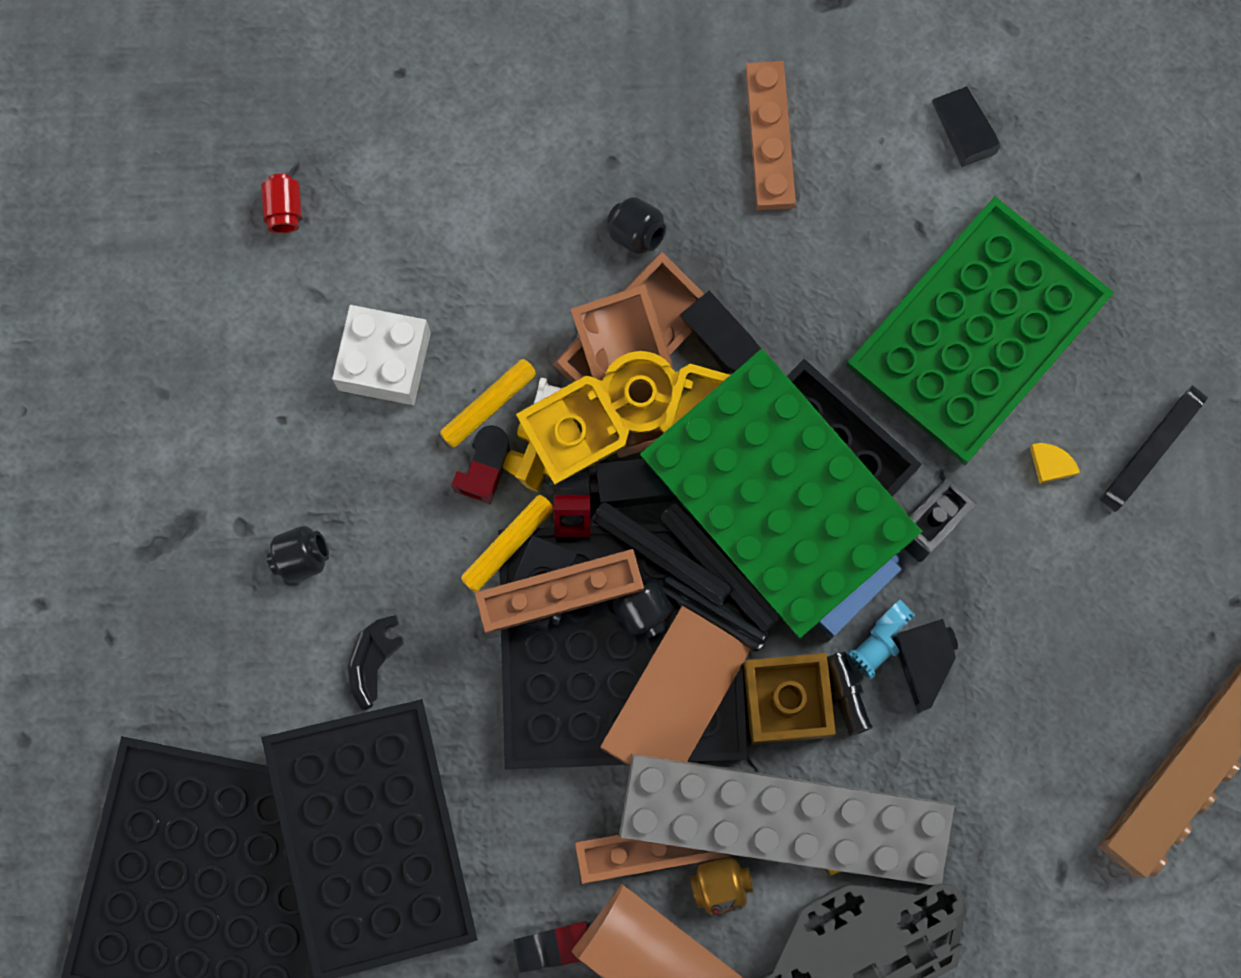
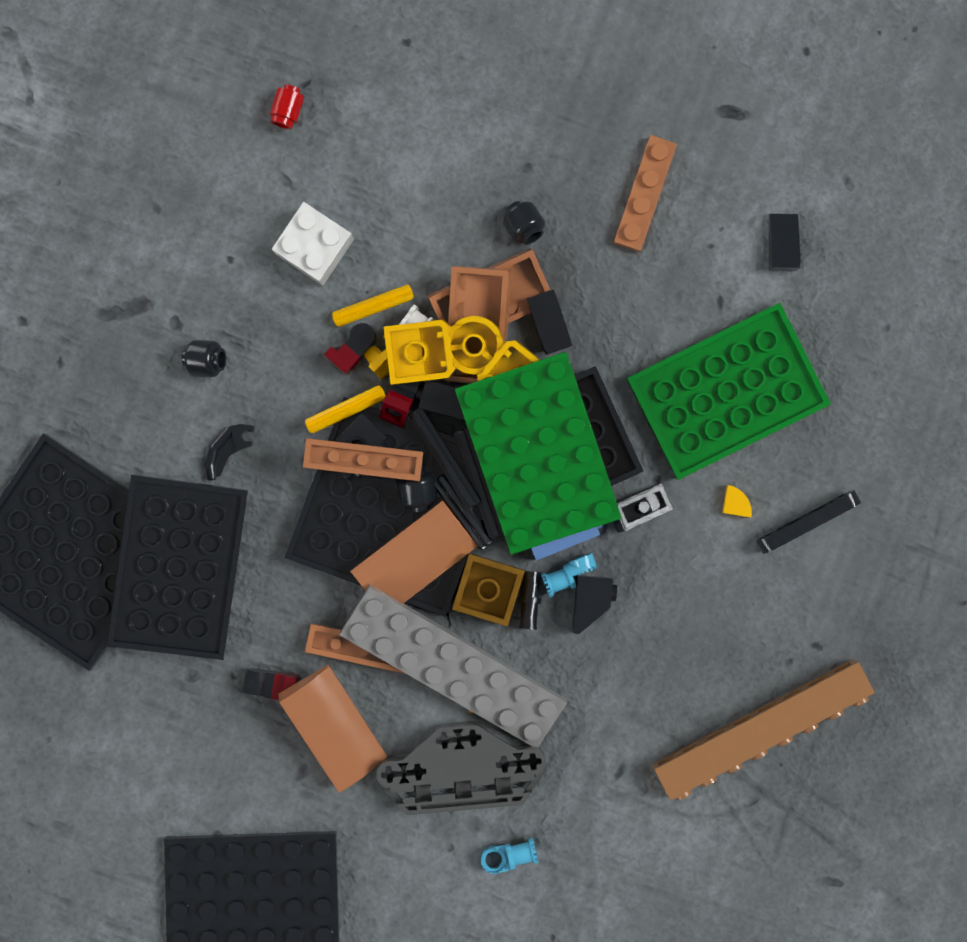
camera: 25 degrees right, 10 degrees up
pearl gold head [691,857,754,915] -> none

